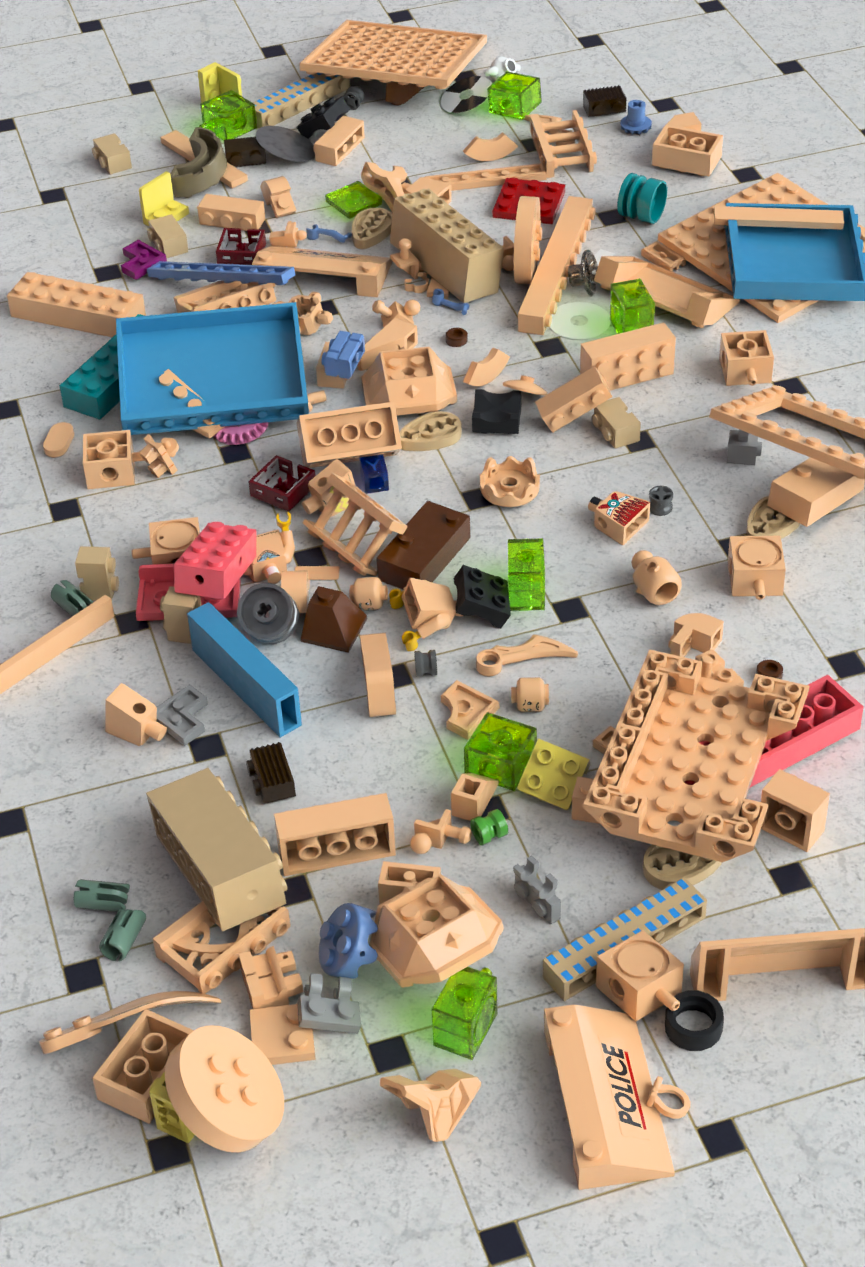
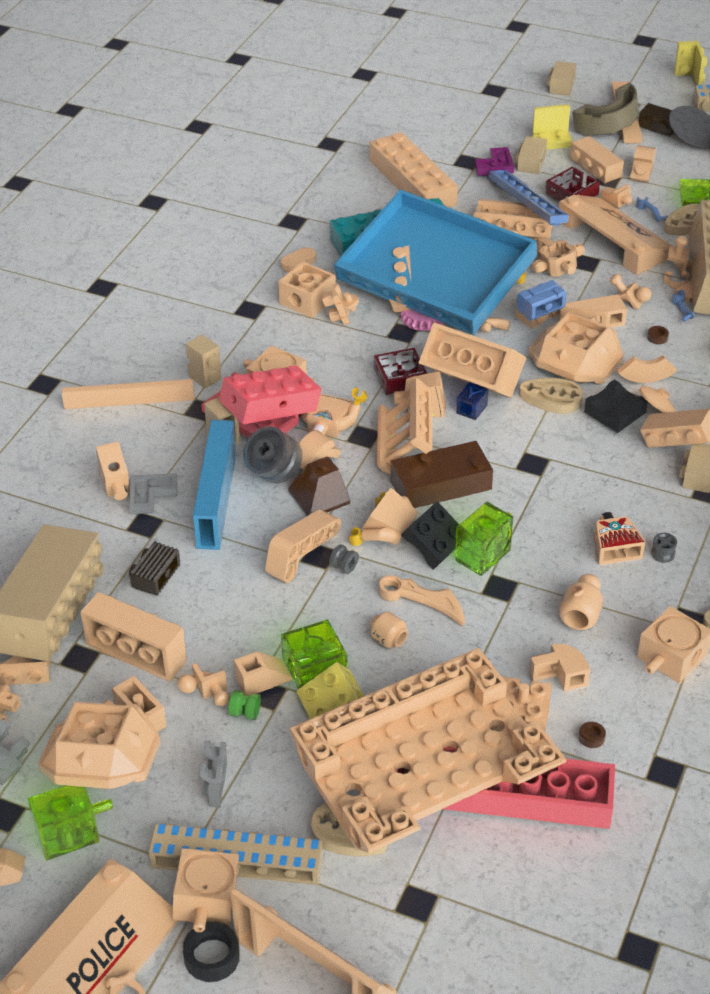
camera: 40 degrees right, 0 degrees up
sand green arm [51,580,93,616] -> none
clear neon green piece [199,90,257,141] -> none
light nougat sticker [295,566,340,580] -> none
medium blue plate [319,903,378,979] -> none
light nougat head [349,577,388,610] -> none
light nougat tile [441,680,500,740] -> none
light nougat plate [480,456,540,507] -> none
light nougat brick [761,769,830,852] -> none

